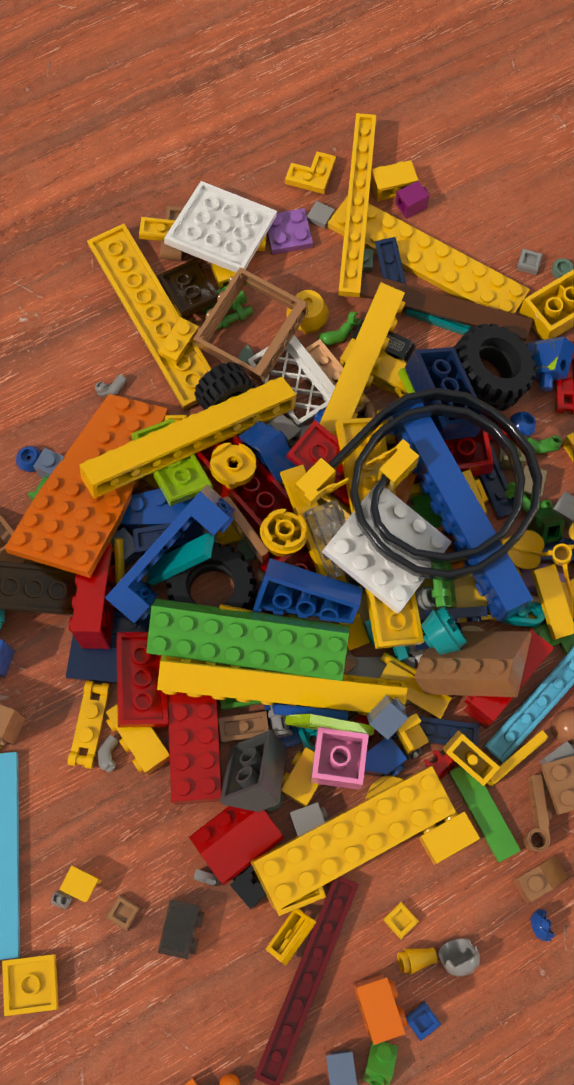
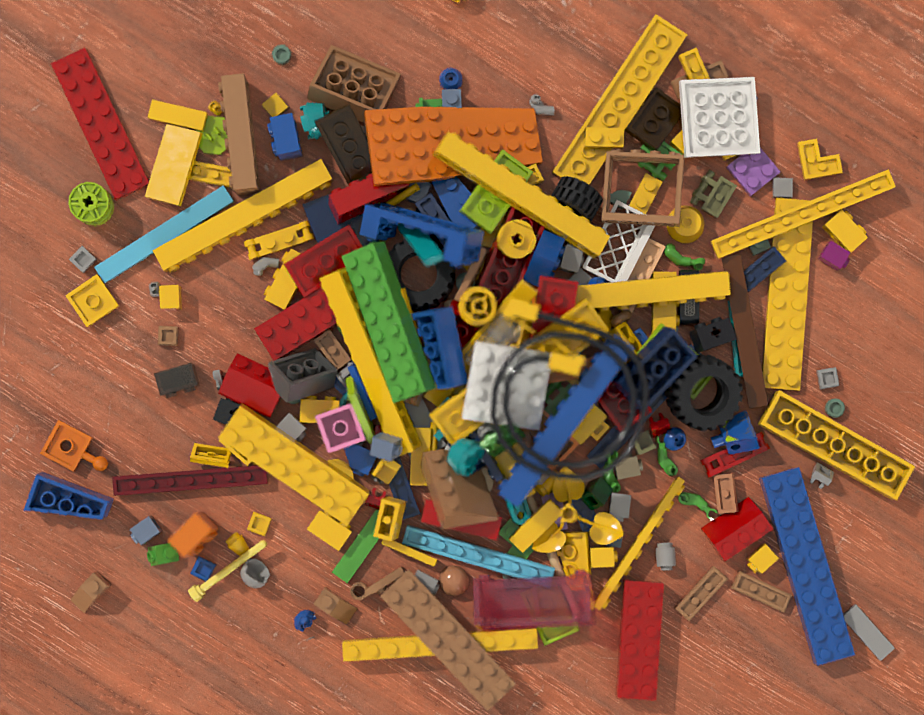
camera: 60 degrees right, 15 degrees up
none -> yellow brick [152,159,333,273]
none -> light yellow piece [188,540,267,602]
none -> yellow plate [629,173,662,214]
none -> olive plate [689,170,737,219]
none -> black brick [689,317,737,353]

